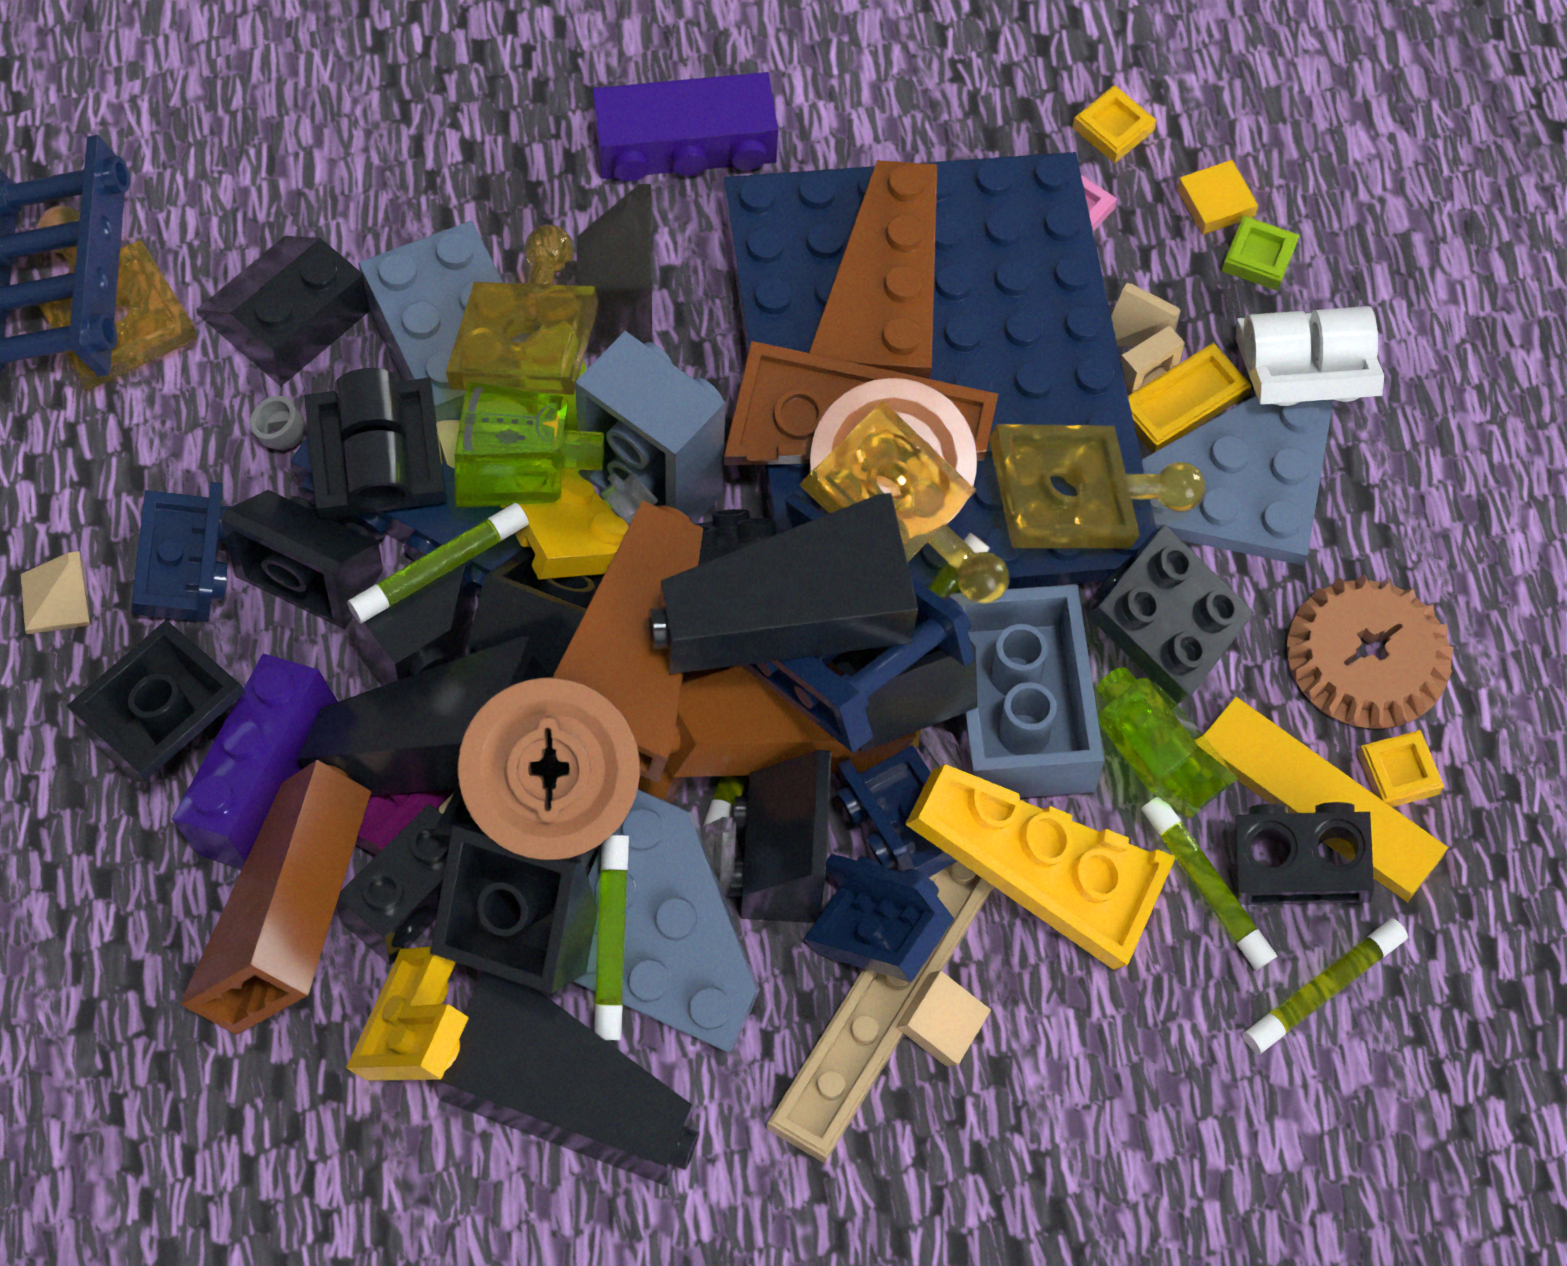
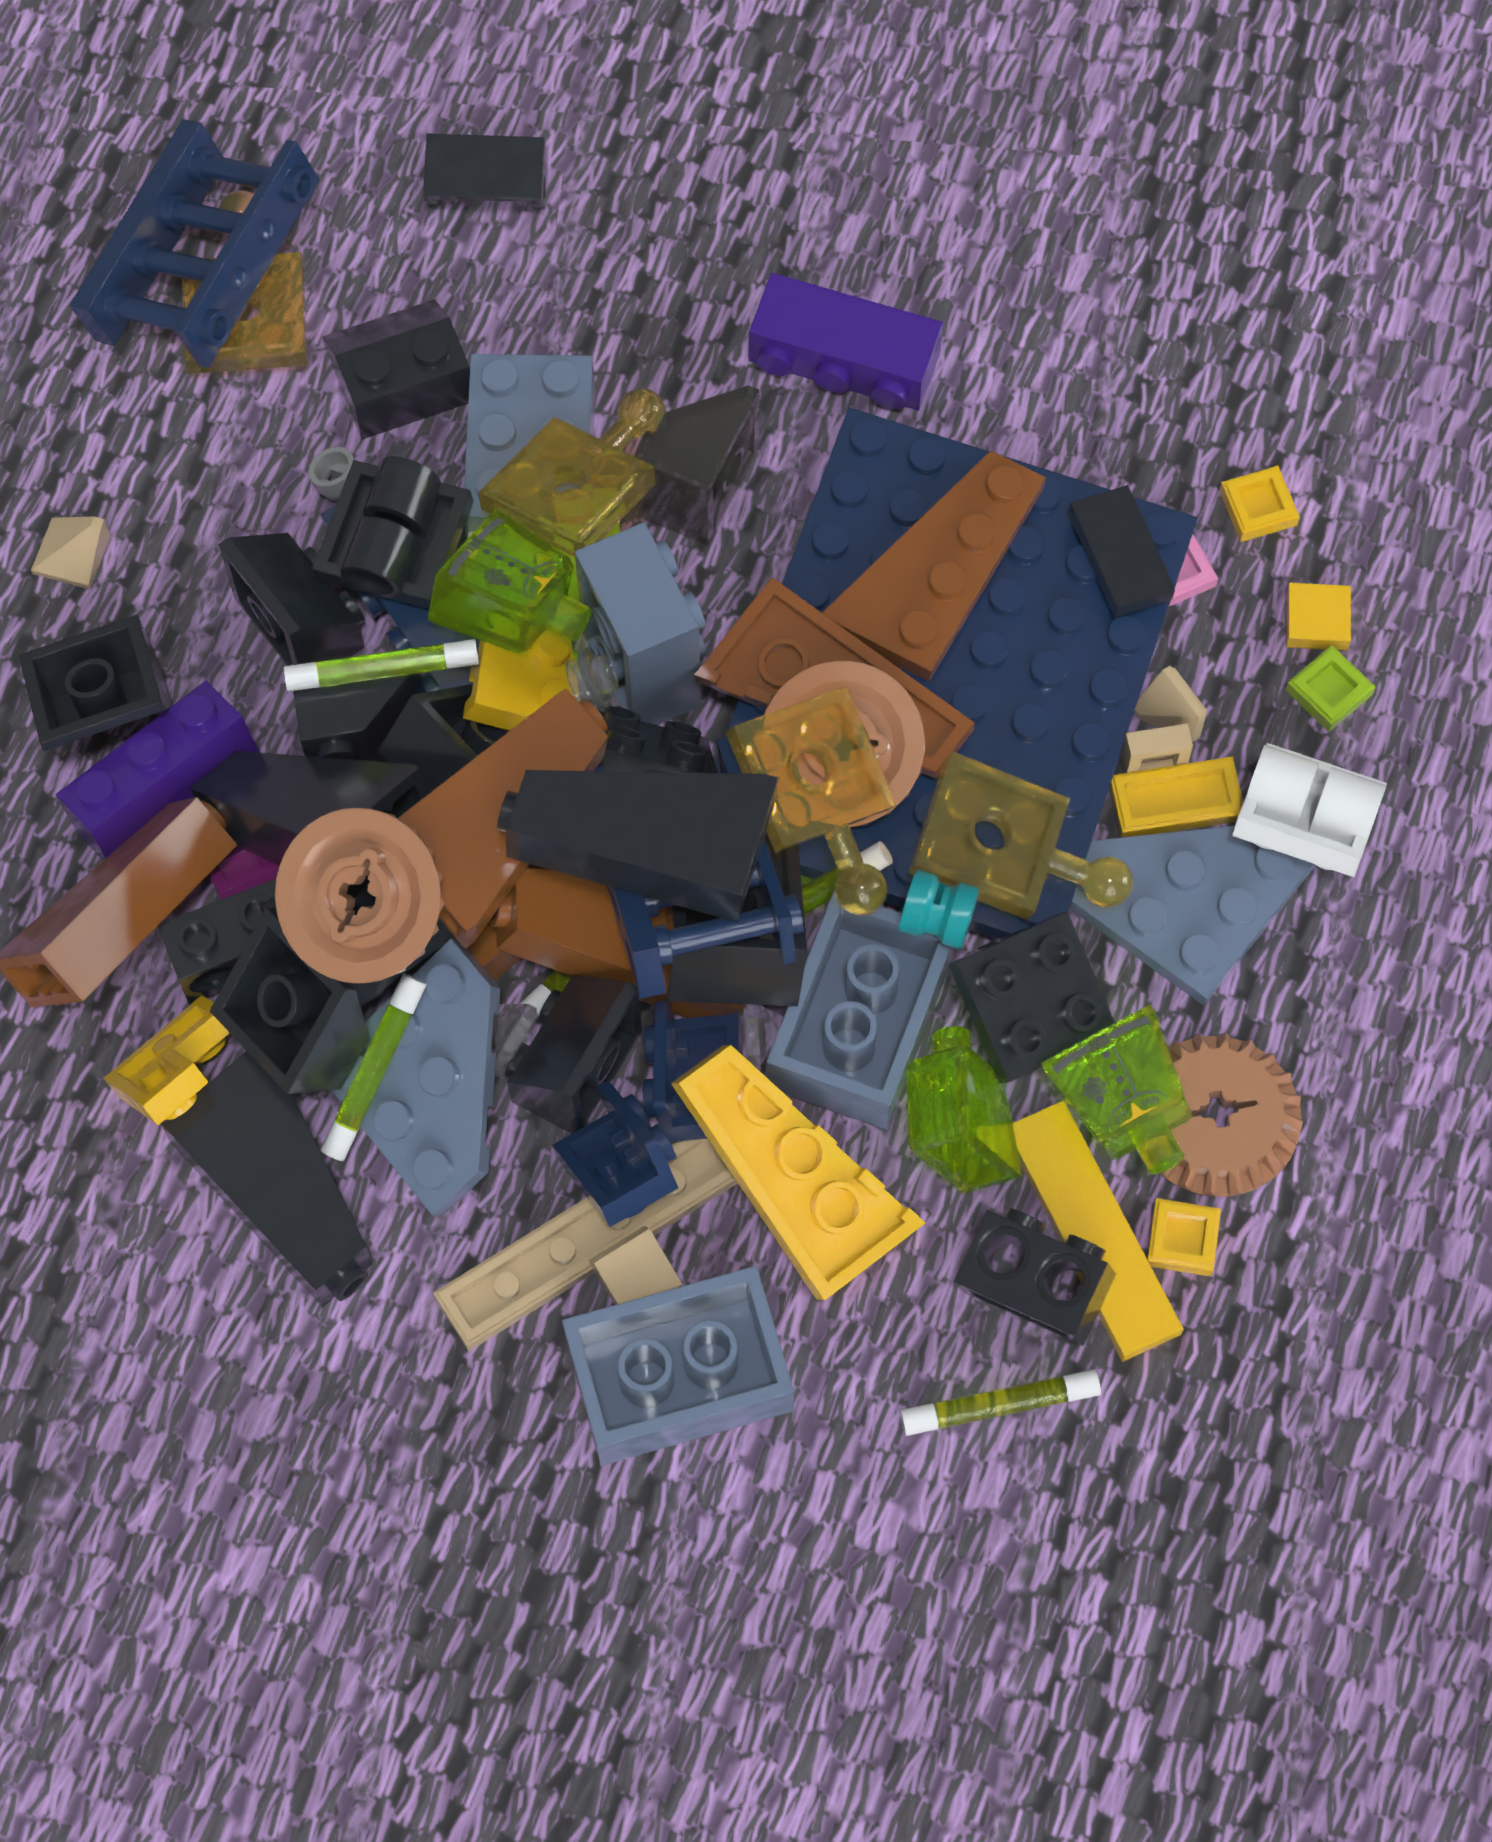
camera: 30 degrees right, 5 degrees up
dark blue bracket [131,482,232,622] -> none
clear neon green bar [1141,794,1278,971] -> none
none -> black hinge [423,133,548,209]
none -> sand blue brick [562,1265,794,1466]
none -> teal wheel [898,869,980,950]
none -> clear neon green torso [1041,1004,1193,1175]
none -> black tile [1068,485,1175,618]

